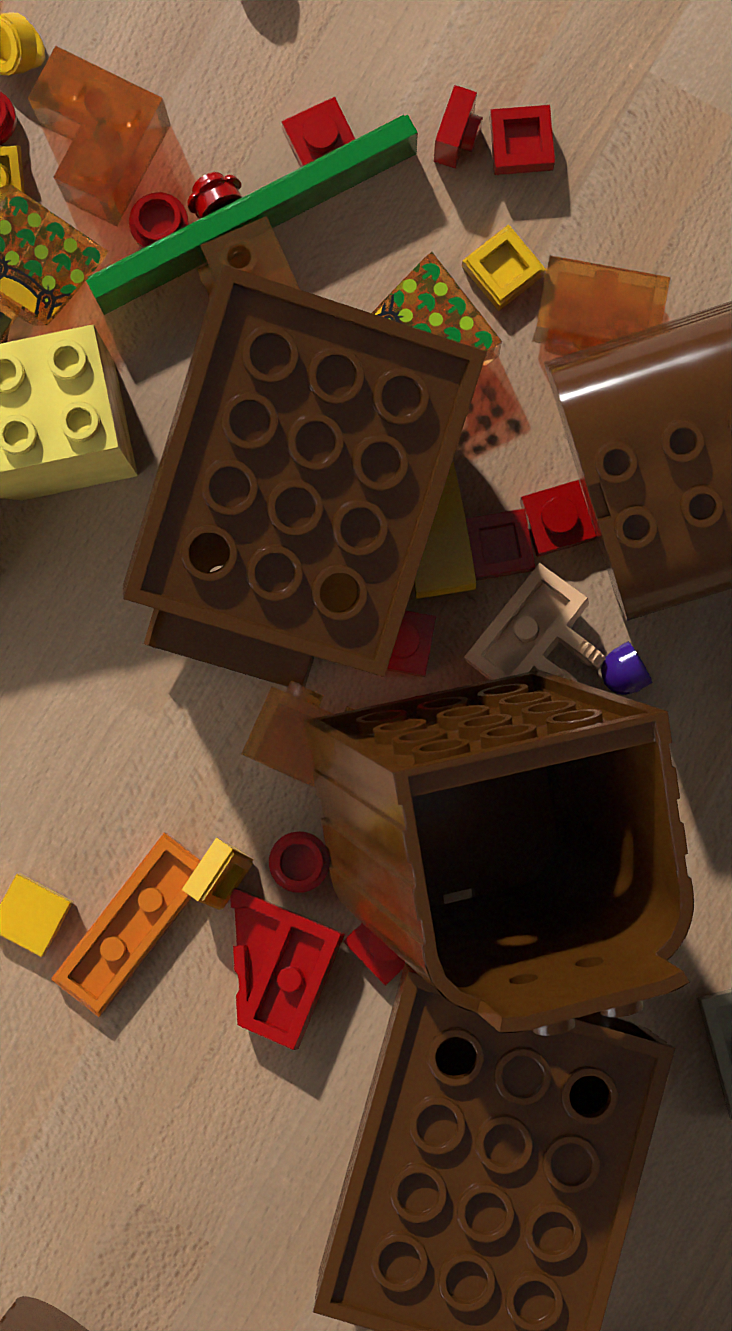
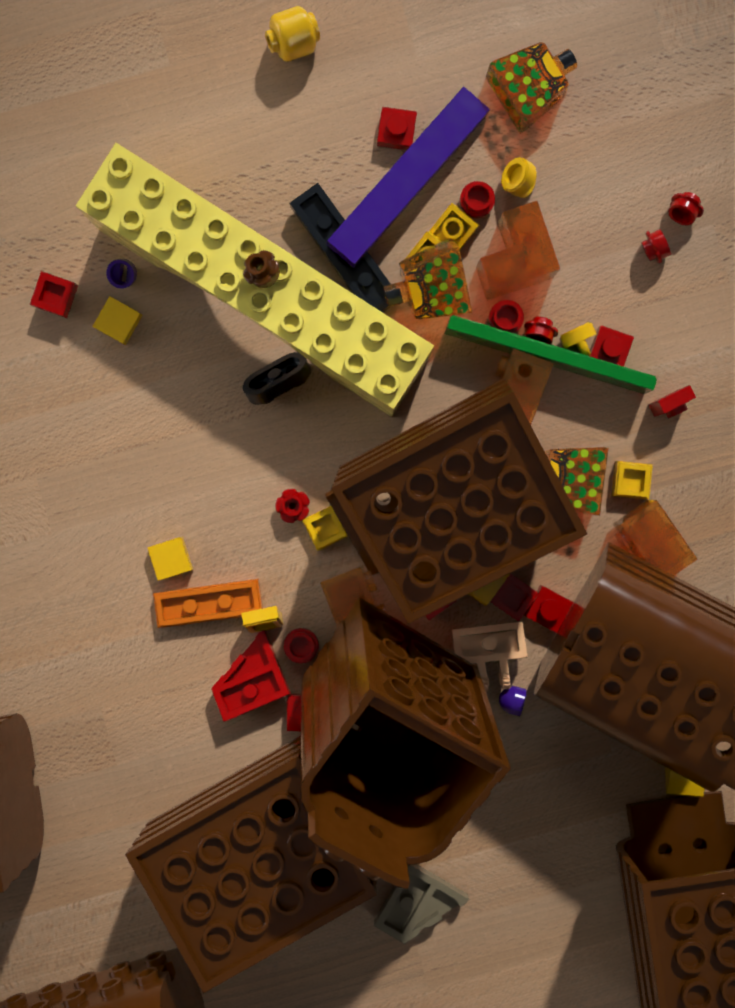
camera: 40 degrees right, 5 degrees up
red plate [489,105,555,175] -> none
none -> red plate [275,488,310,523]
none -> yellow tile [302,506,348,551]
none -> yellow tile [559,322,597,356]

